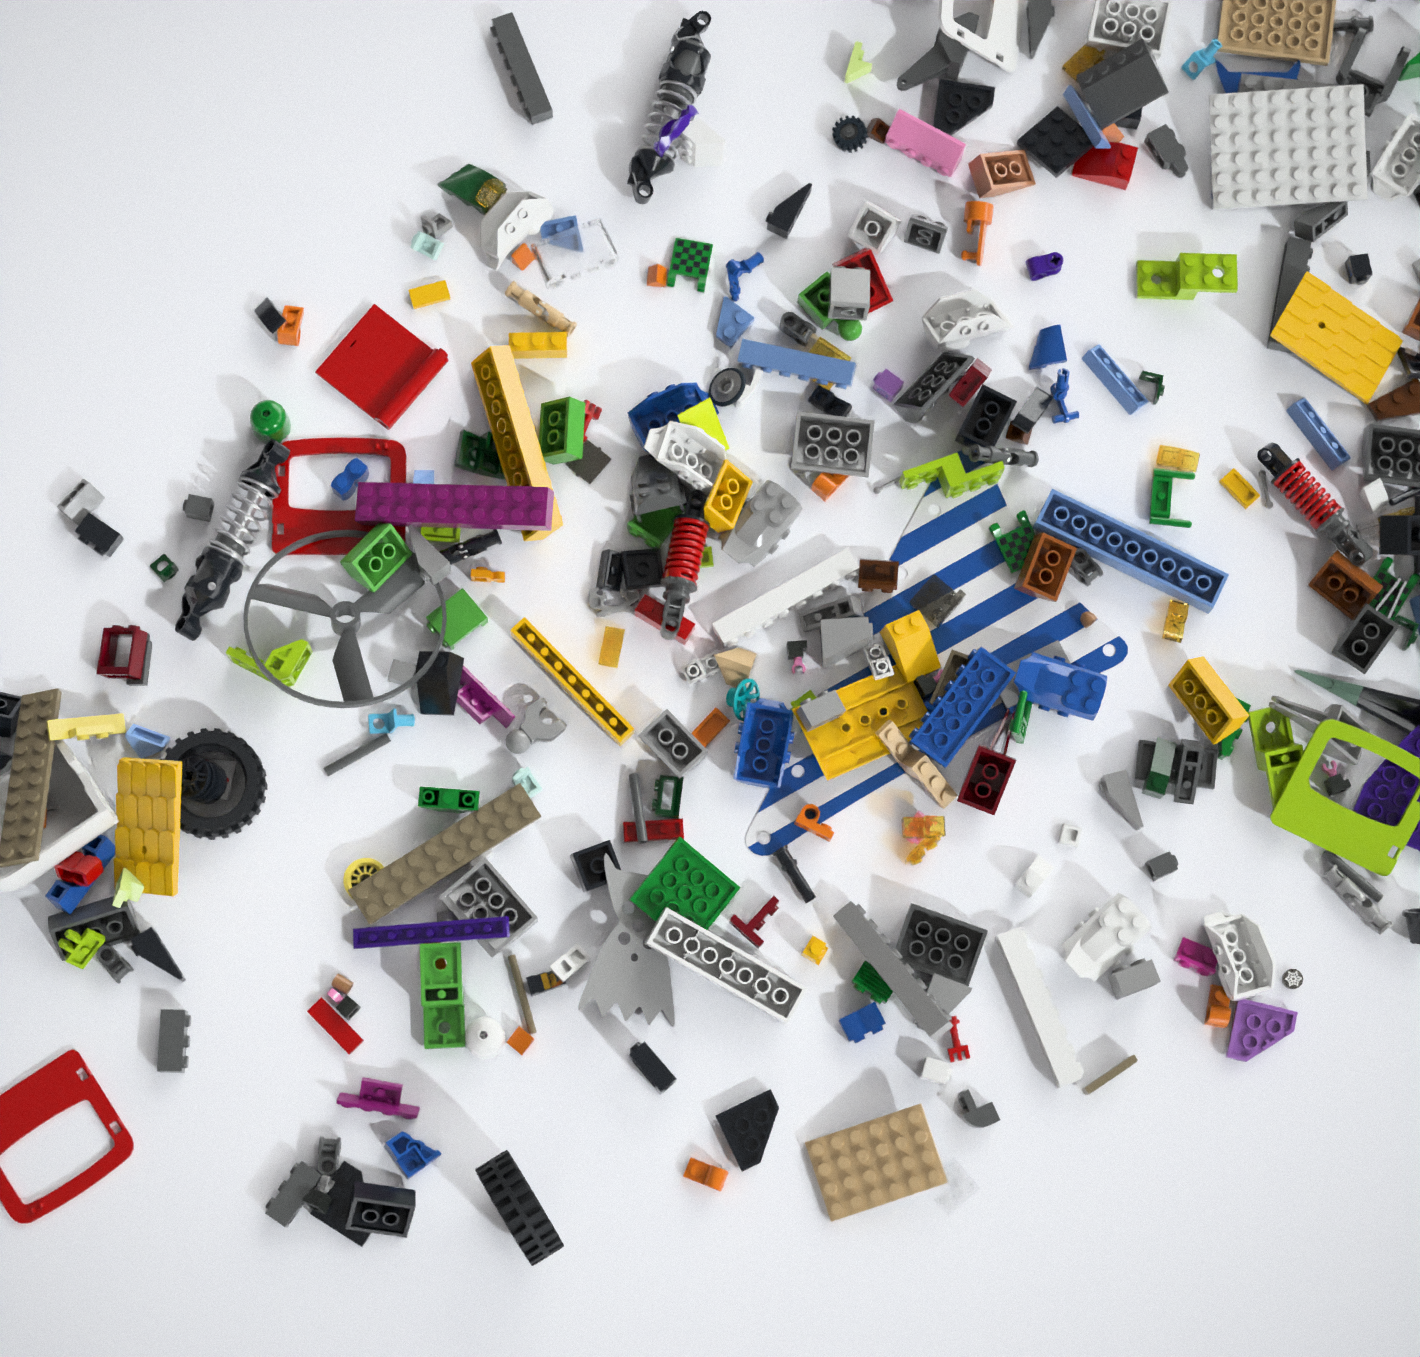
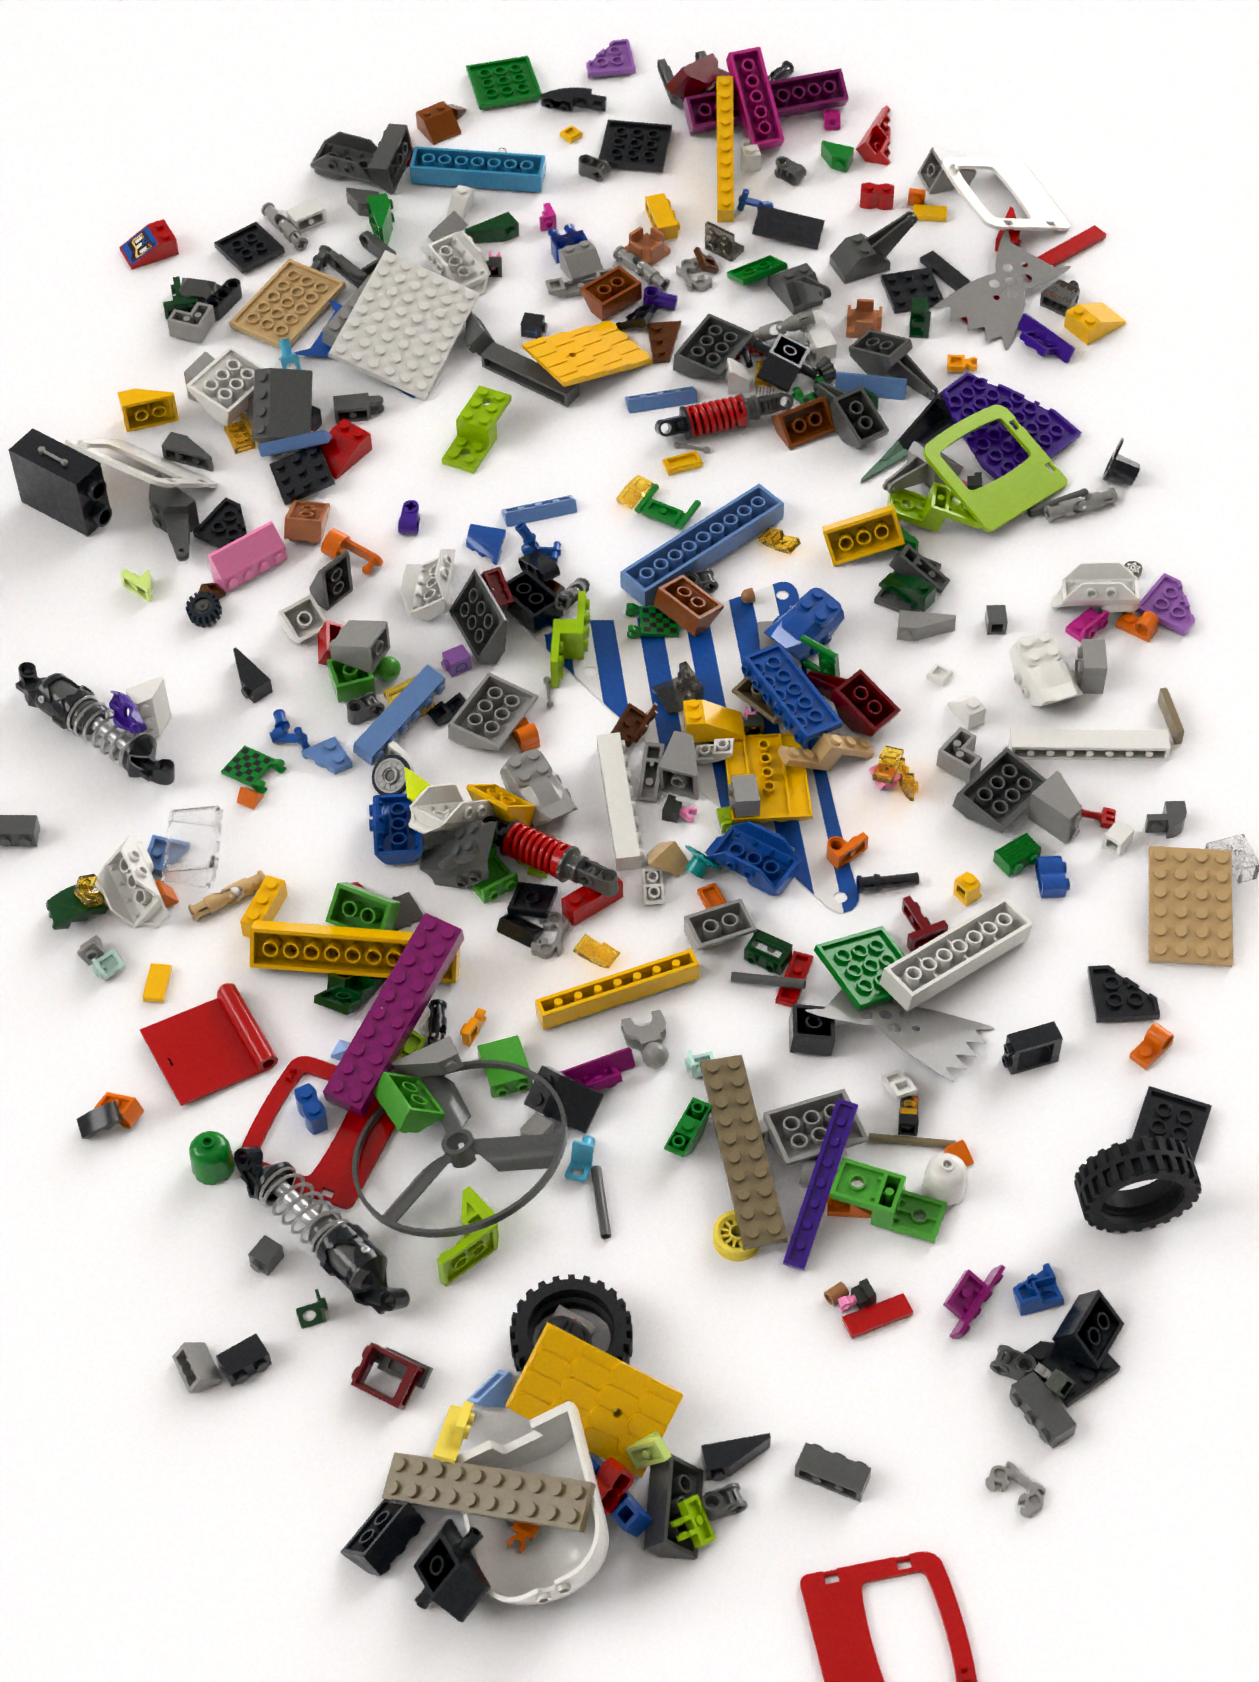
camera: 60 degrees left, 25 degrees down
light grey brick [833,901,953,1042] -> none
dark green bracket [1139,371,1165,405] -> none
none -> light grey brick [936,727,982,784]
none -> light grey helmet [985,1461,1046,1518]
none -> black plate [1132,1086,1212,1162]

